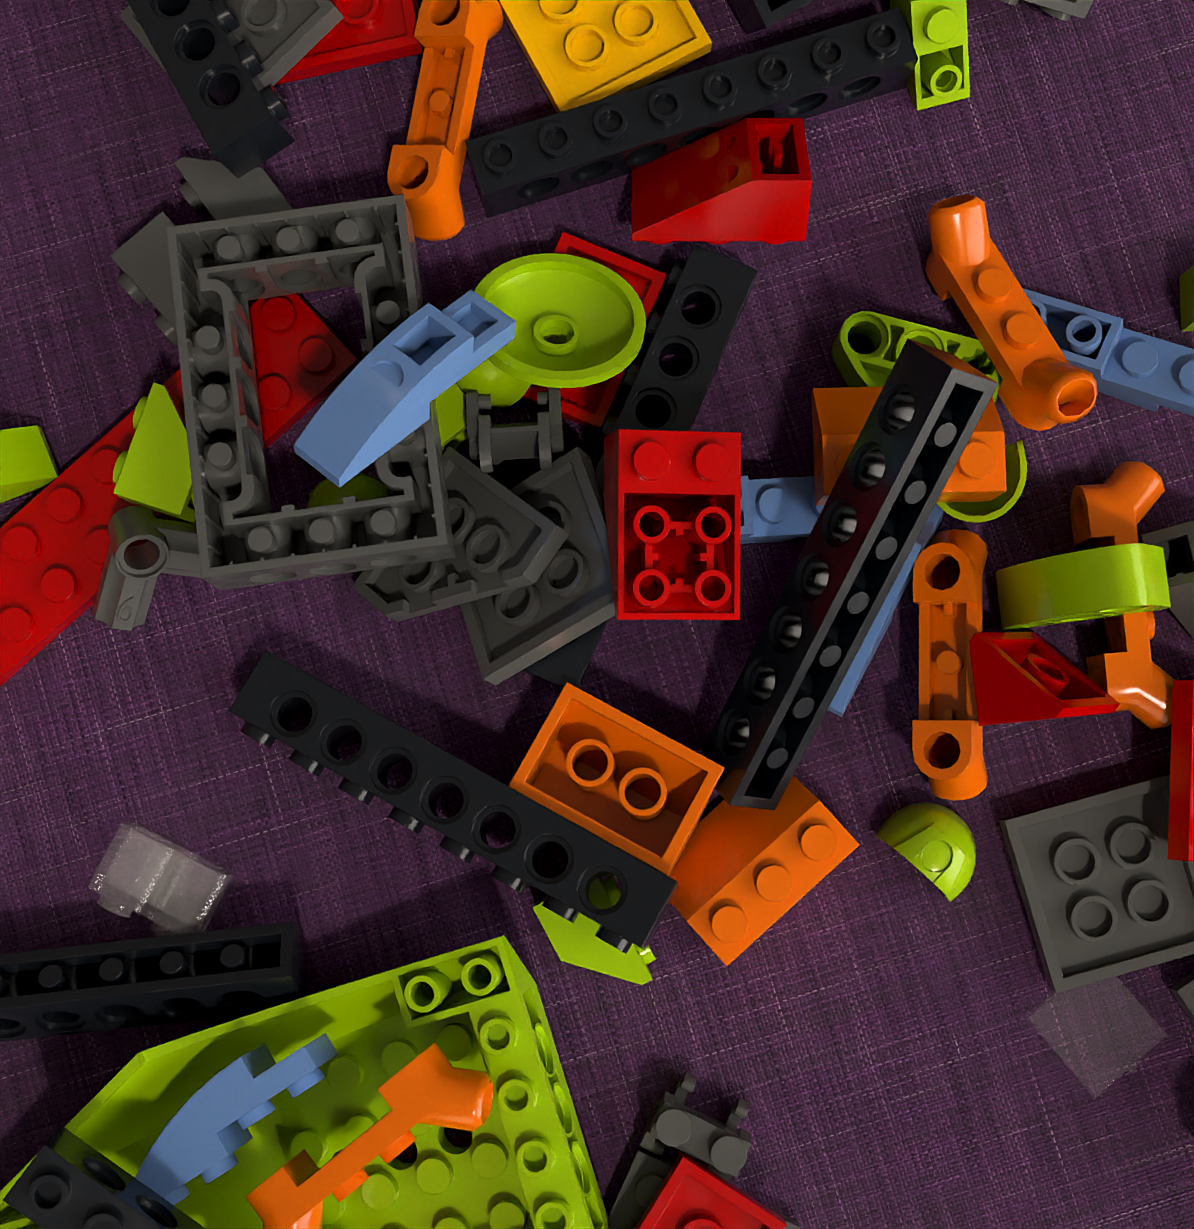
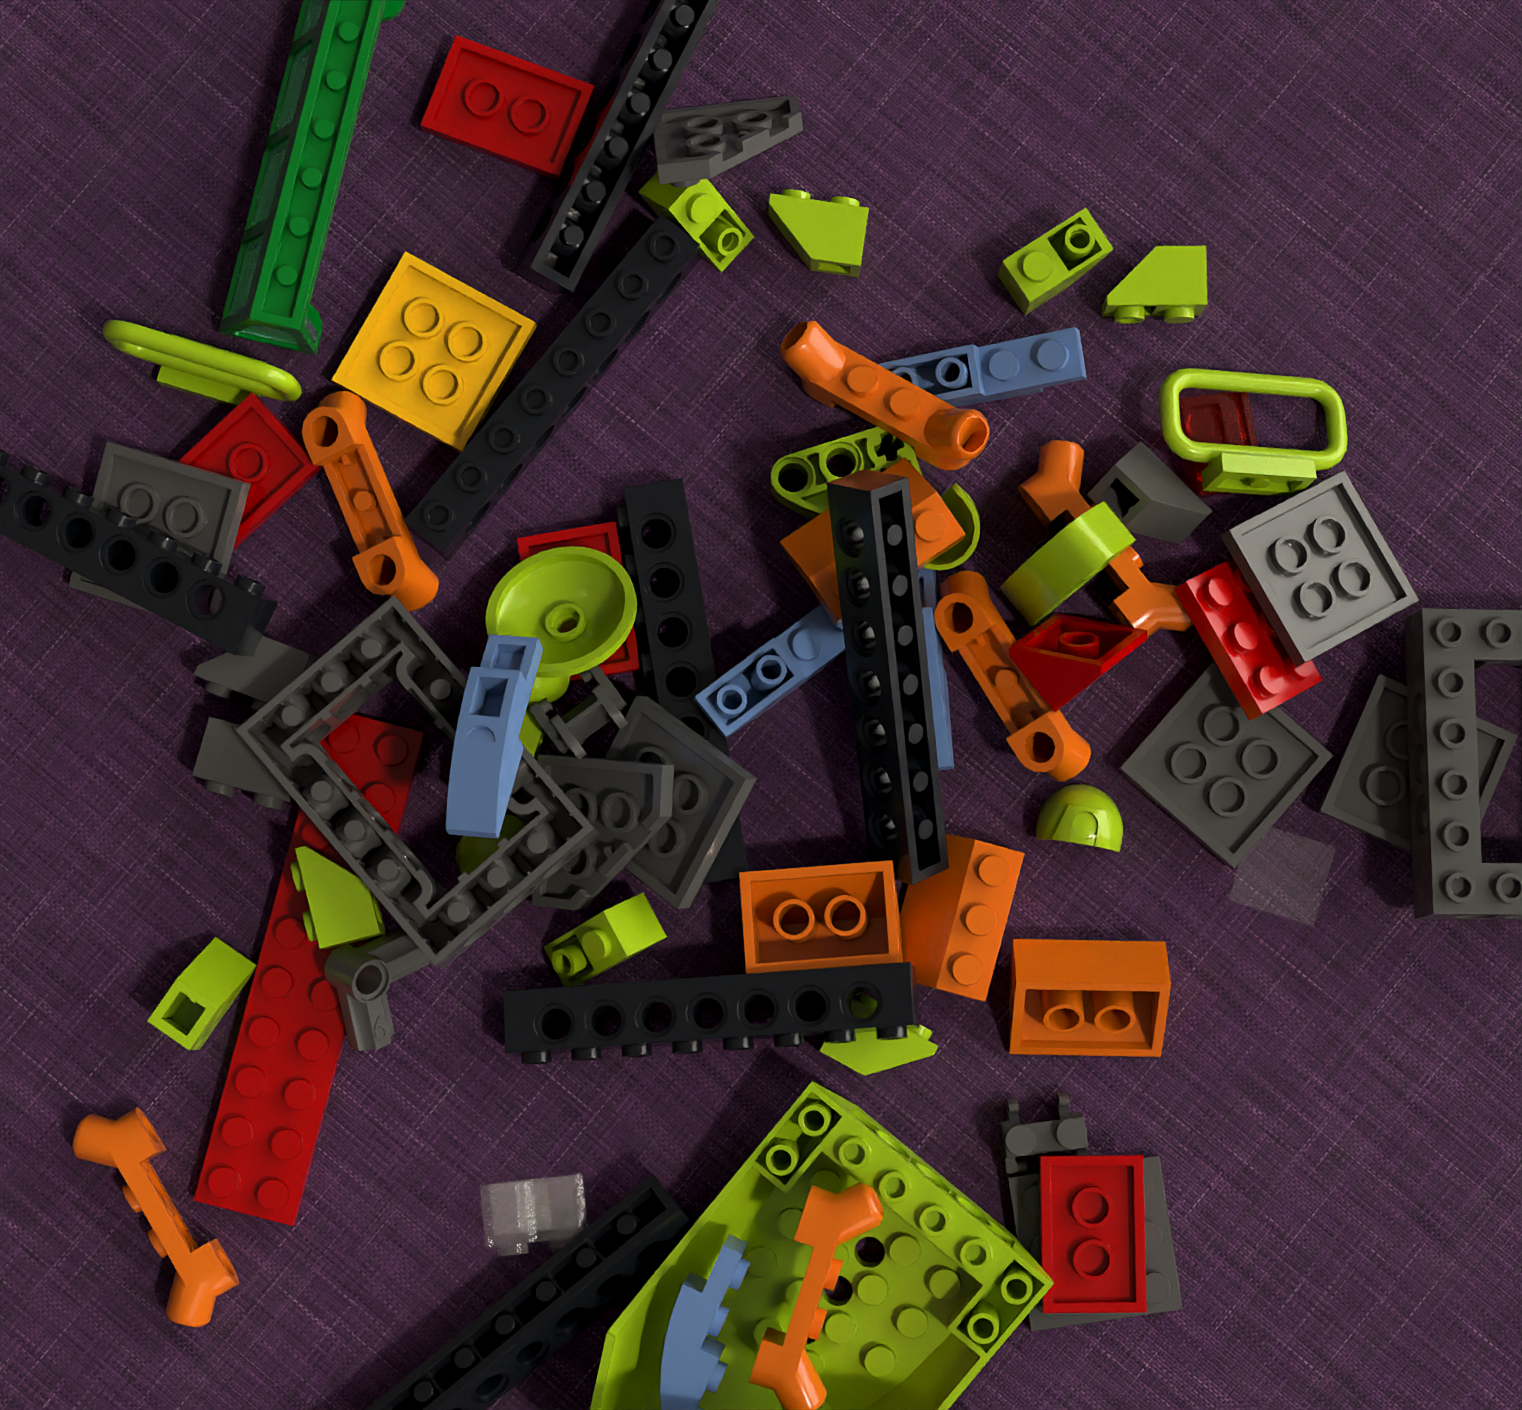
camera: 35 degrees left, 0 degrees up
red slope [603,429,741,620] -> none
red slope [631,118,812,245] -> none
none -> lime slope [544,892,667,987]
none -> lime slope [768,189,869,278]
none -> orange slope [1009,939,1171,1057]

